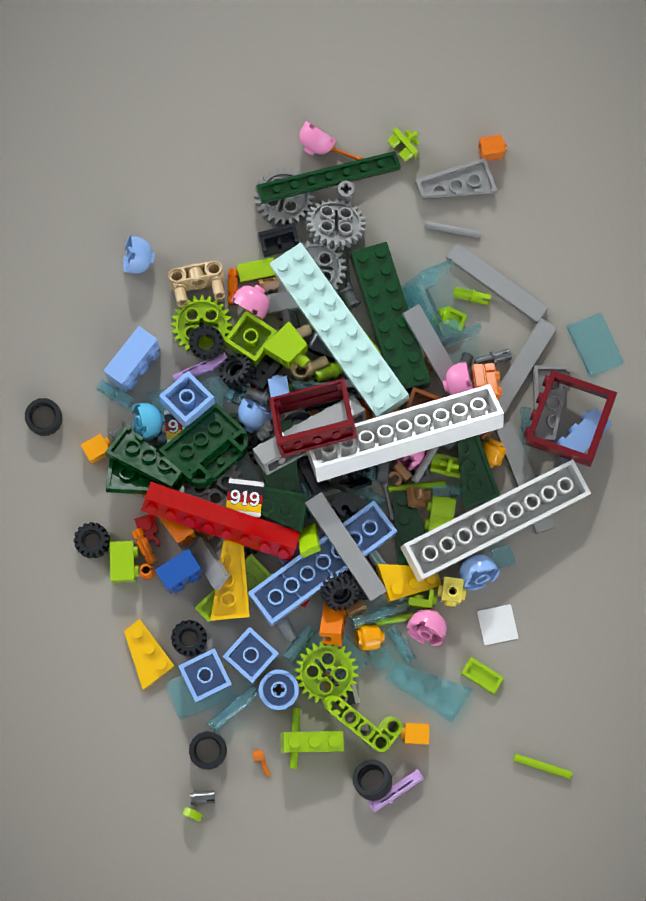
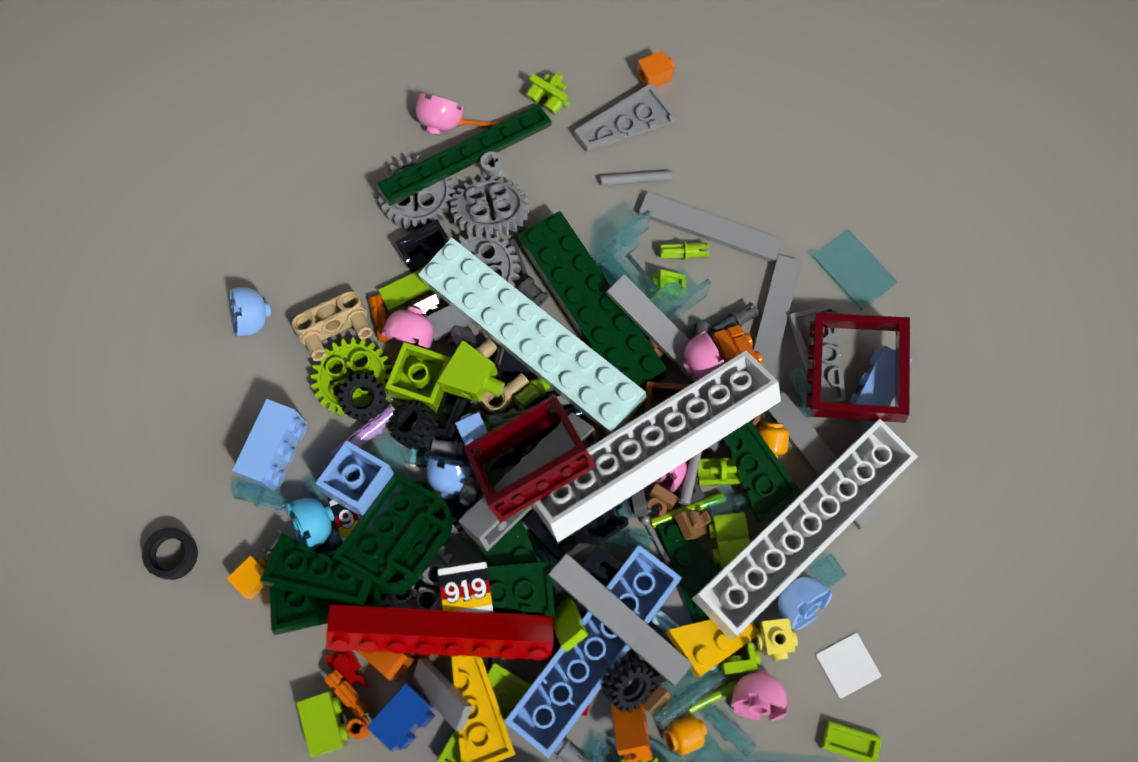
camera: 10 degrees left, 5 degrees down
black tyre [74,522,110,559] -> none

